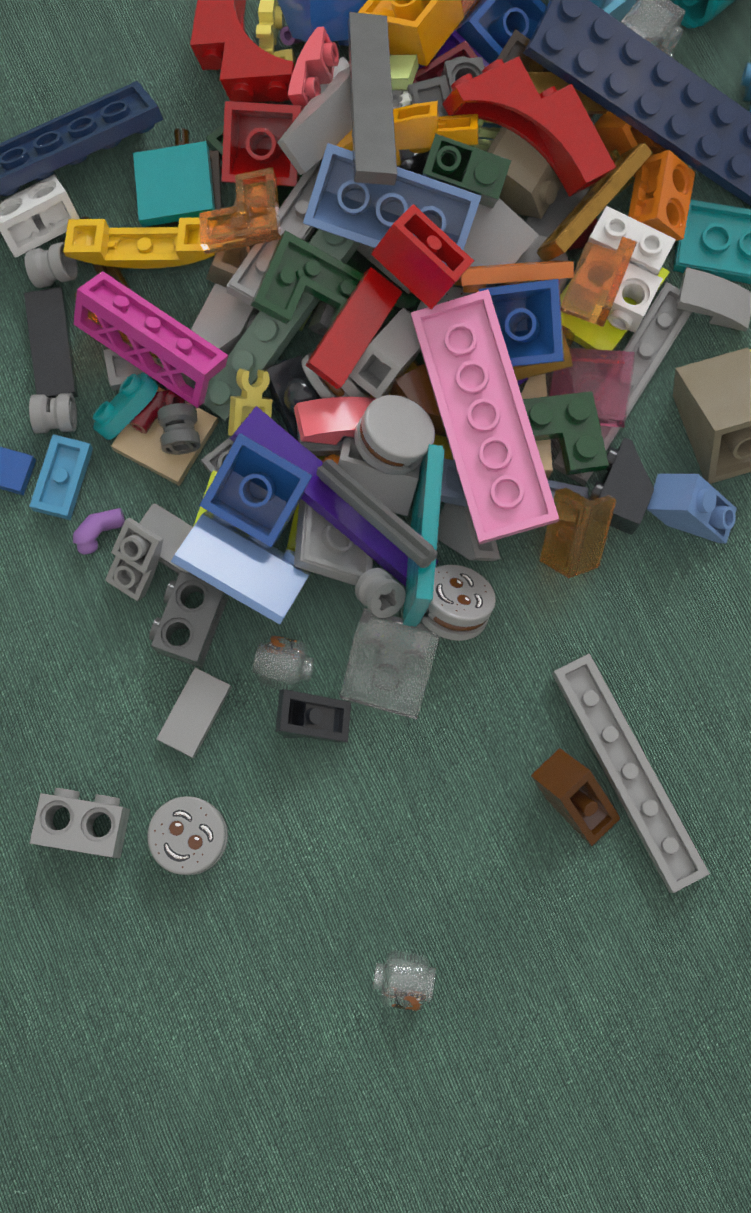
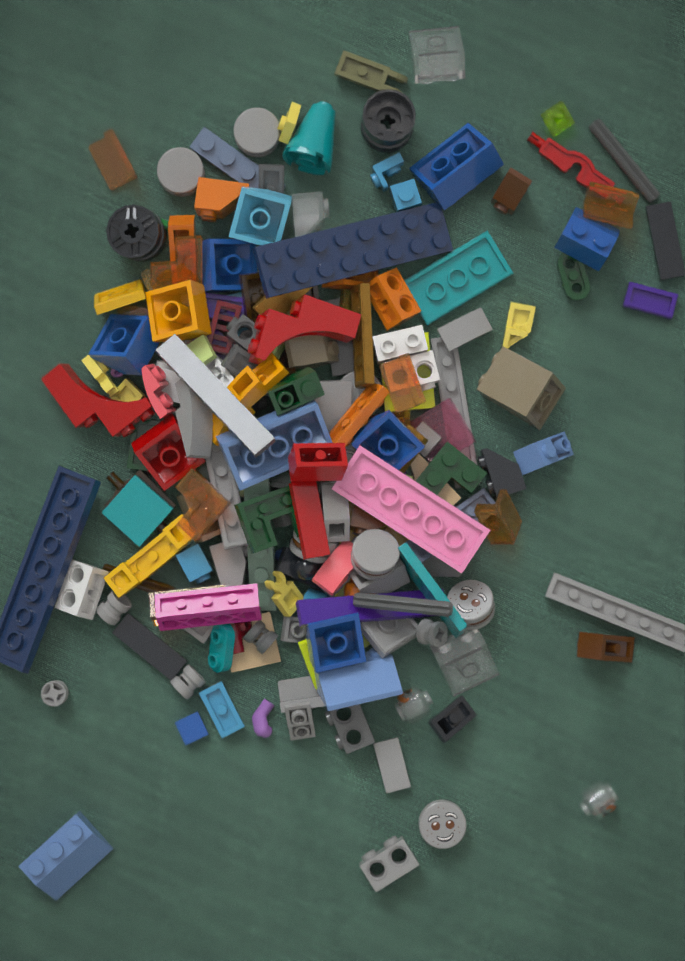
camera: 40 degrees left, 10 degrees up
none -> dark azure brick [176,543,214,584]
none -> light grey tile [416,421,443,457]

